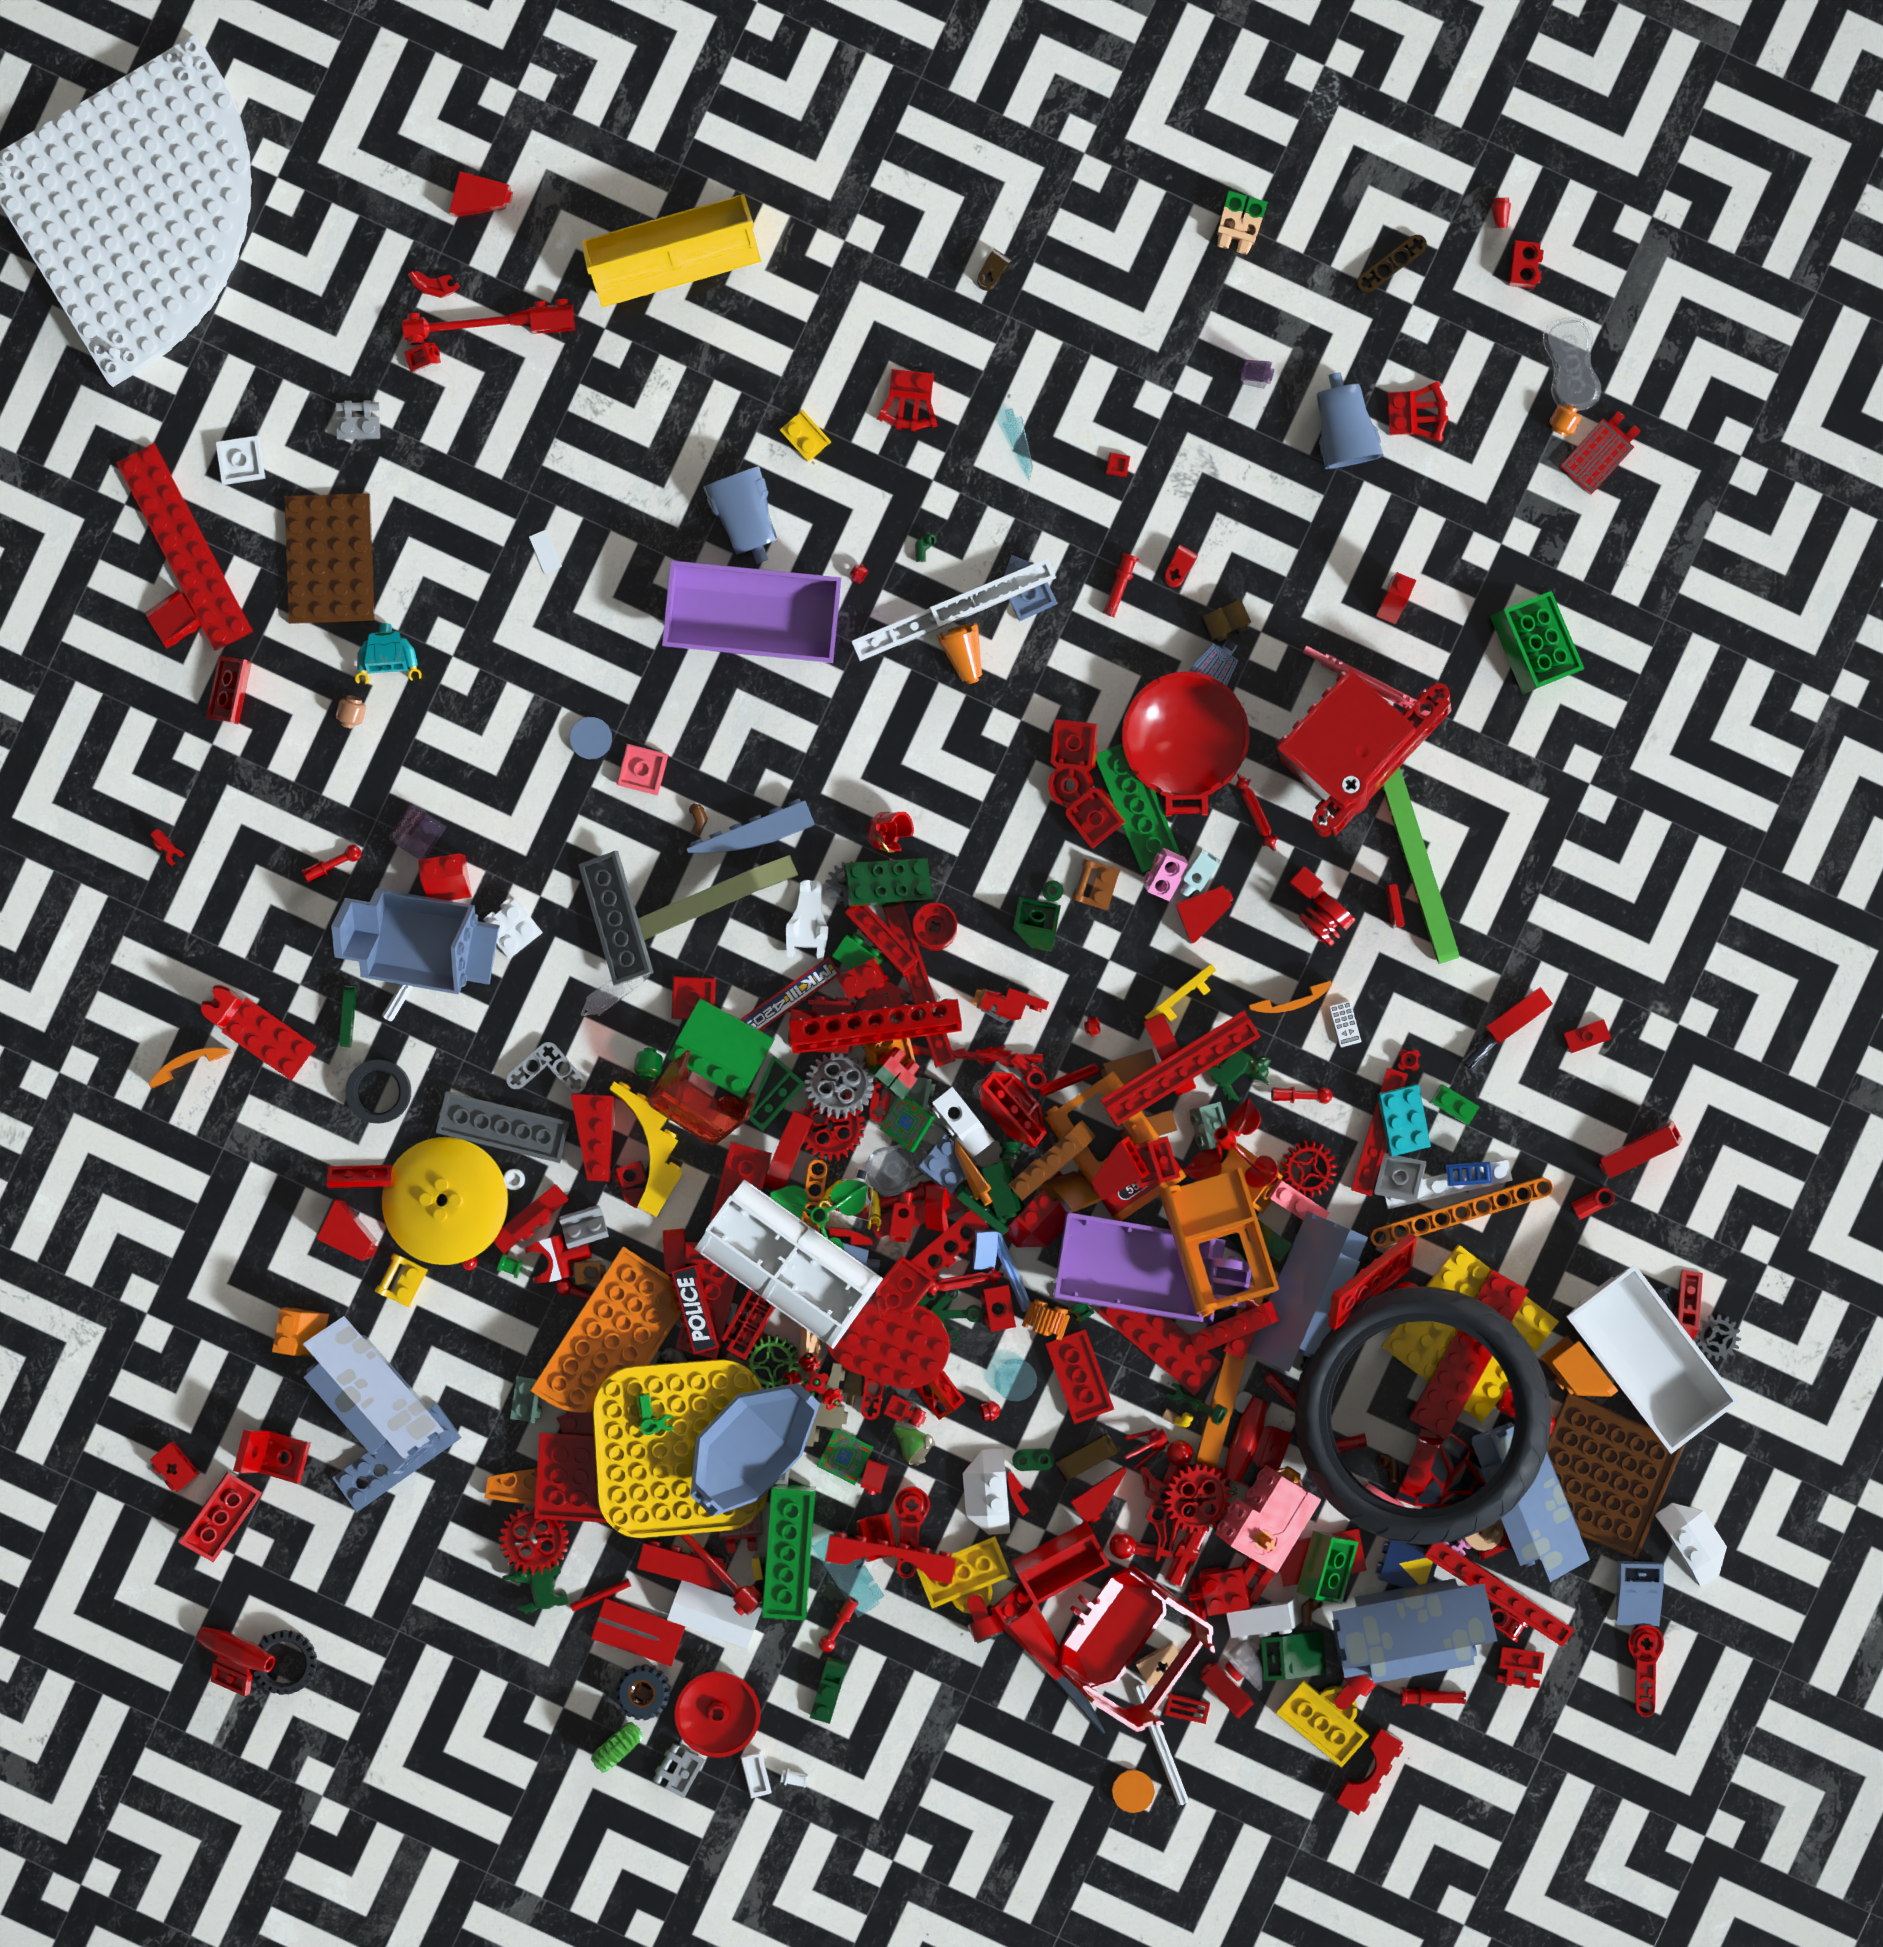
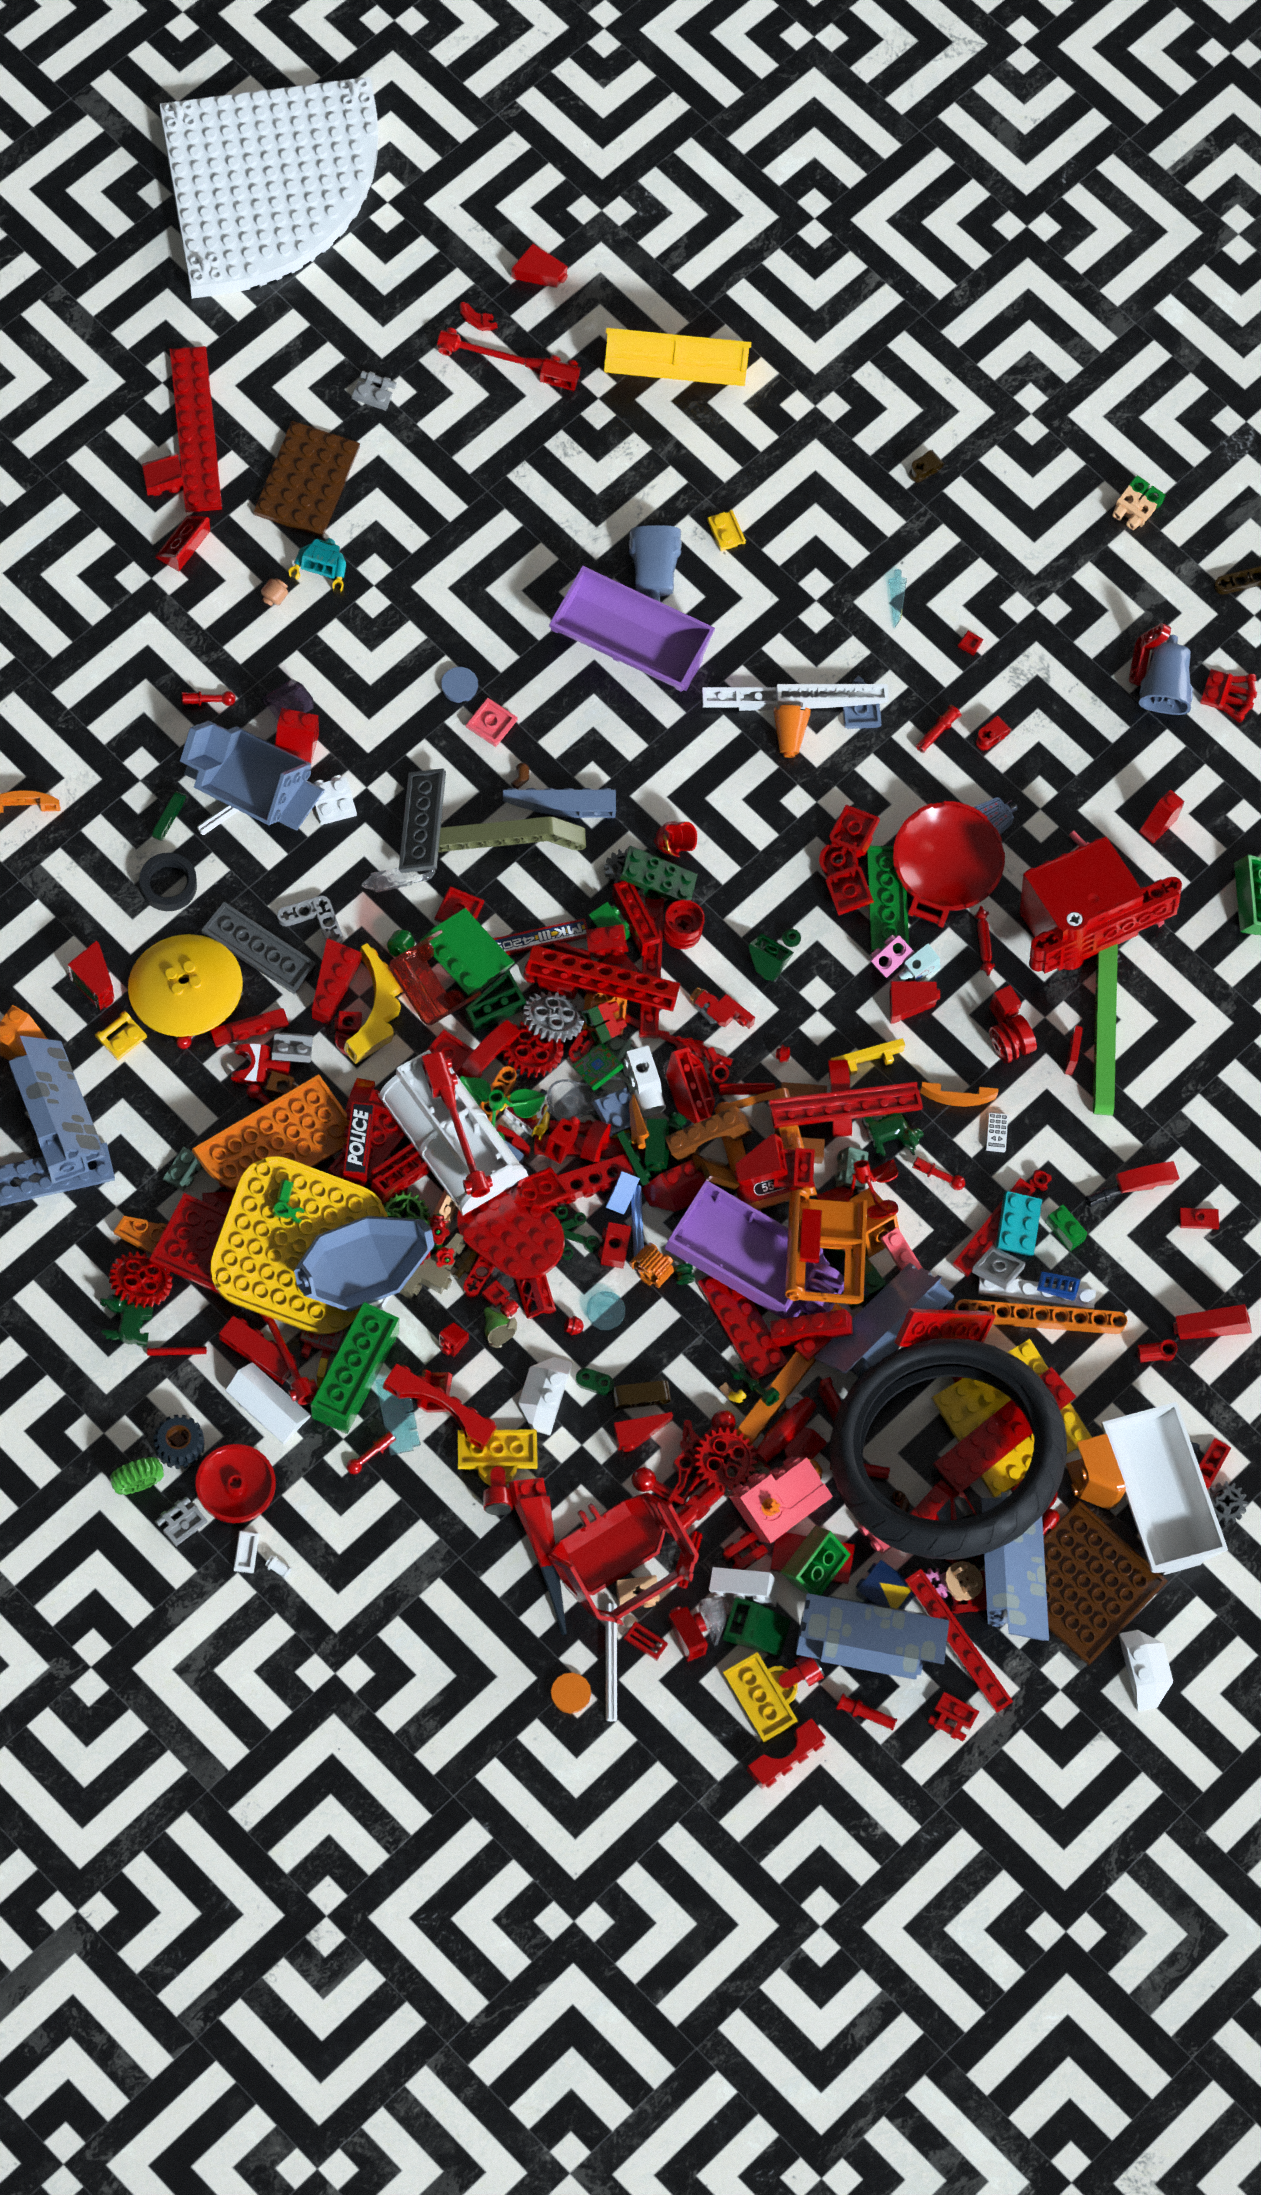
camera: 10 degrees right, 20 degrees down
red plate [150,829,185,866] -> none
red hinge [201,985,316,1081] -> none
white plate [216,436,265,485] -> none
red plate [327,1165,392,1188] -> none
red bracket [404,343,441,372] -> none
green bush [497,1253,524,1278] -> none
white tile [504,1169,525,1190] -> none
white sticker [529,529,562,574] -> none
red tile [591,1598,685,1667] -> none
white animal [786,880,828,960] -> none
dark green plate [810,1657,848,1724] -> none
tile [817,1428,874,1485] -> none
red plate [850,564,868,584] -> none
red plate [877,369,938,432] -> none
red beam [894,1487,930,1578] -> none
dark green arm [915,533,937,562] -> none
red wheel [928,1267,1004,1296] -> none
red slope [1007,1470,1030,1516] -> none
red piece [1012,1521,1110,1605] -> none
red plate [1045,1329,1115,1424] -> none
dark orange plate [1071,859,1120,911] -> none
red plant [1124,1427,1170,1470] -> none
red plate [1189,1566,1251,1616] -> none
dark brown brick [1201,599,1252,643] -> none
clear purple slope [1240,360,1275,389] -> none
red gear [1279,1140,1337,1198] -> none
reddish brown arm [1301,1598,1323,1625] -> none
red piece [1490,1605,1528,1643] -> none
sand blue slope [1616,1561,1664,1626] -> none
red beam [1628,1625,1664,1717] -> none
none -> red bar [422,1052,493,1198]
none -> red tile [799,1209,822,1263]
none -> red beam [1129,623,1171,686]

